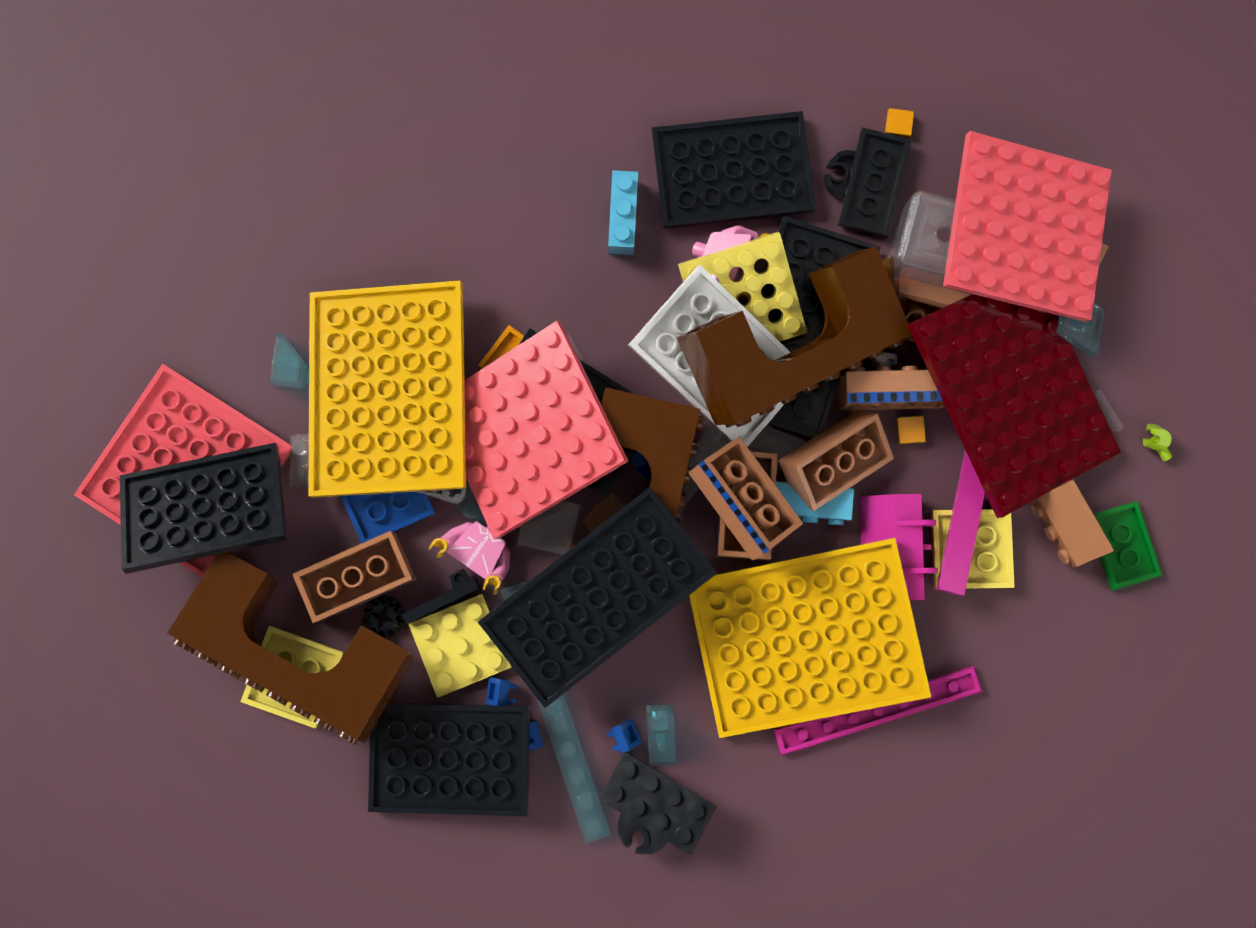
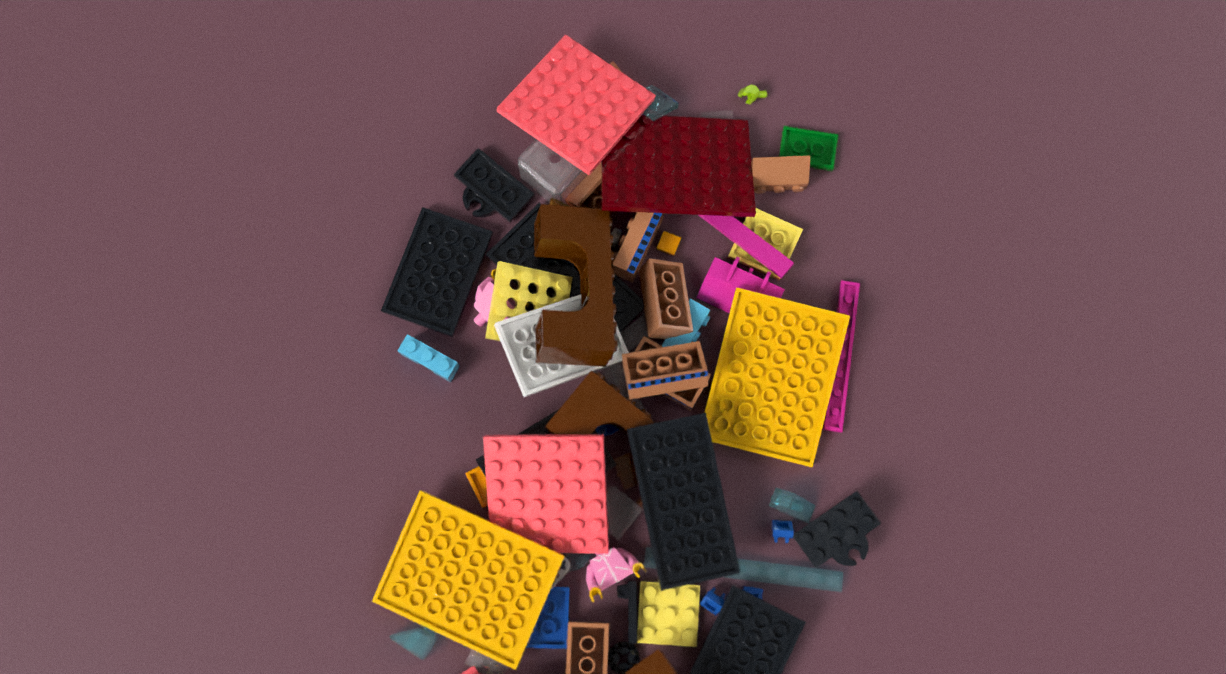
camera: 60 degrees left, 5 degrees down
light orange tile [885,108,914,139] -> none

